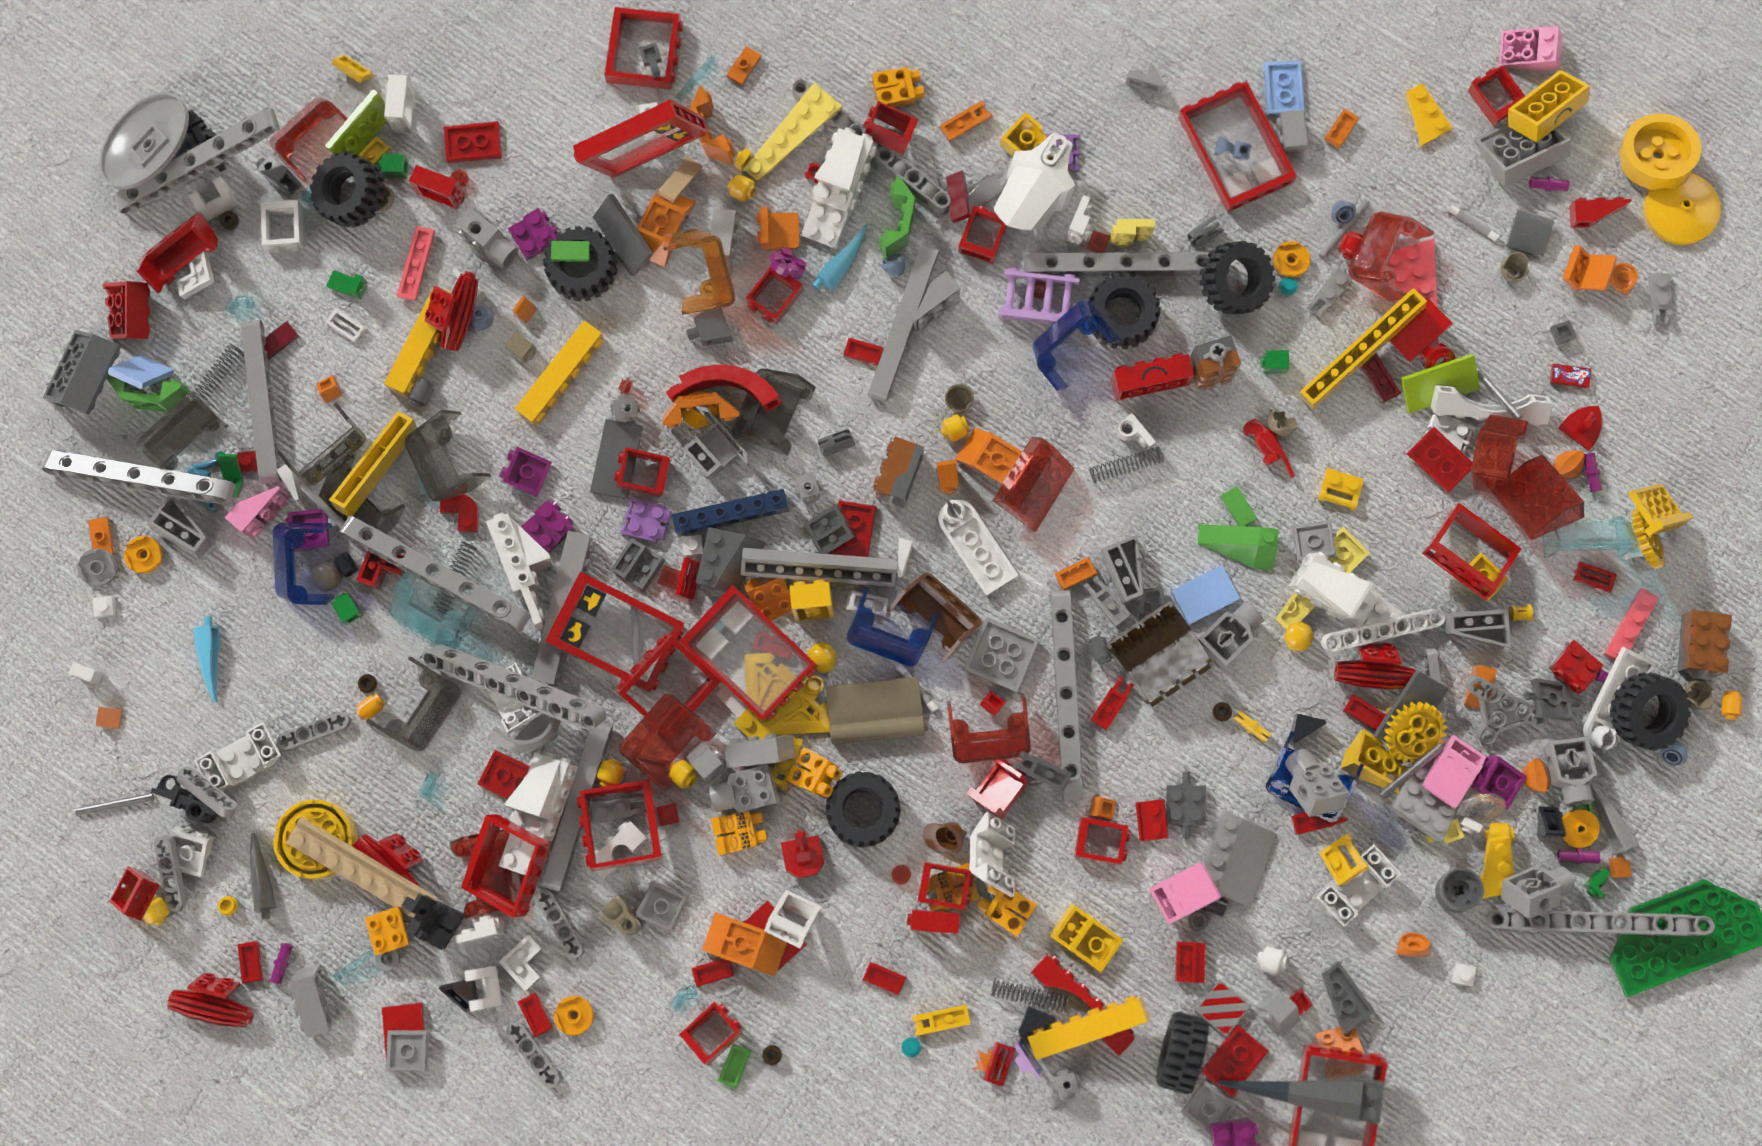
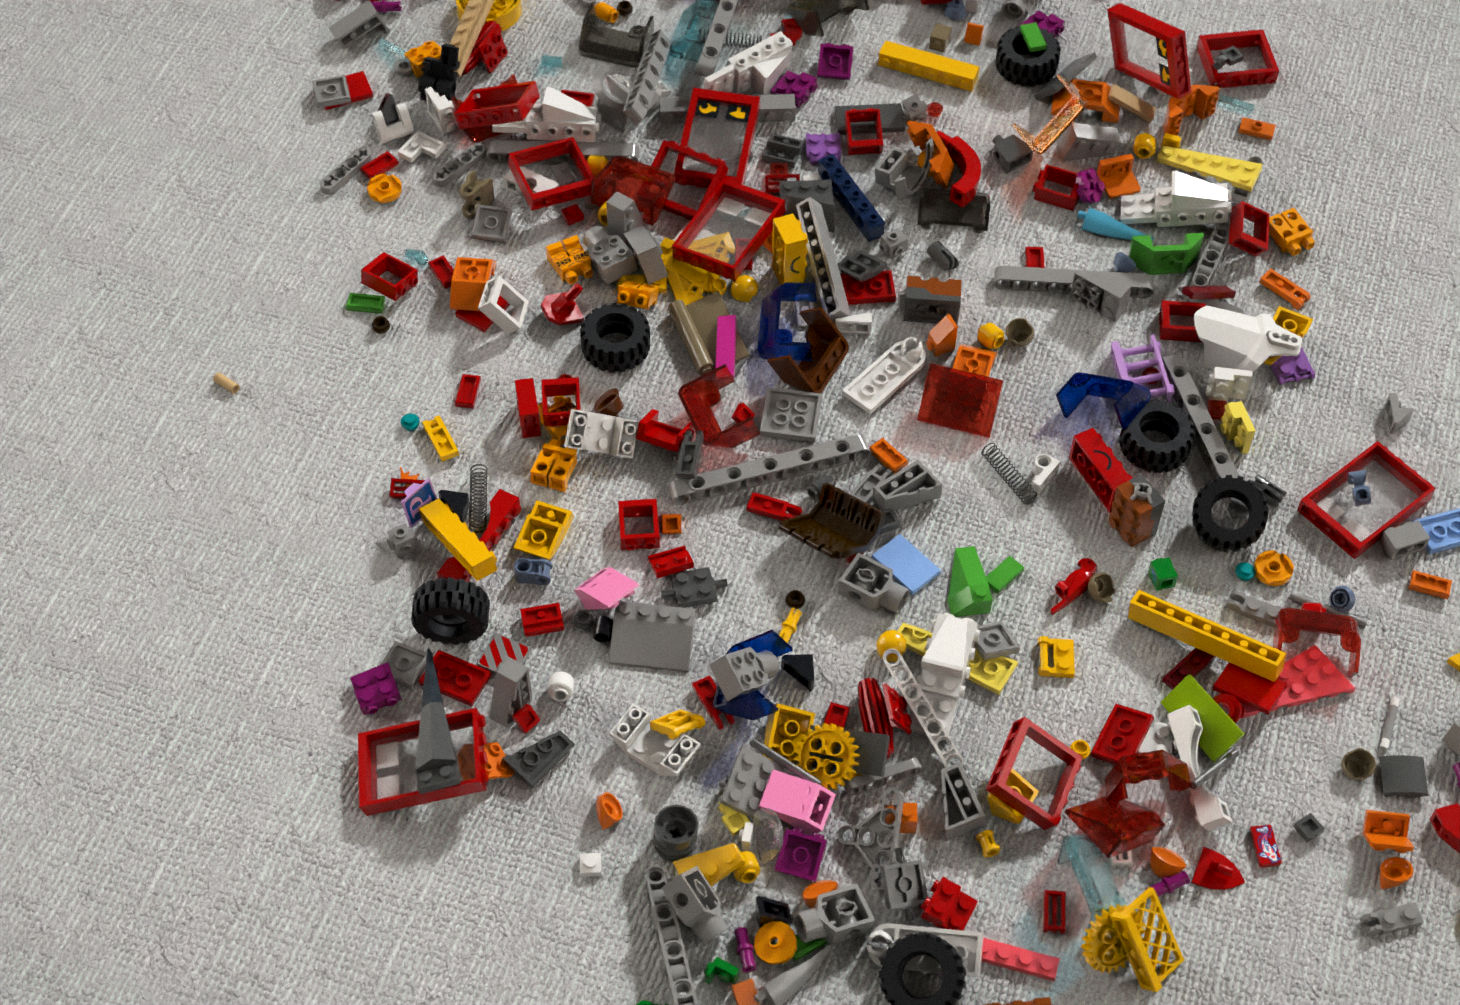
camera: 70 degrees right, 25 degrees down
none -> sand blue piece [514,558,552,585]
none -> dark pink tile [715,315,737,380]
none -> yellow plate [1070,740,1090,760]

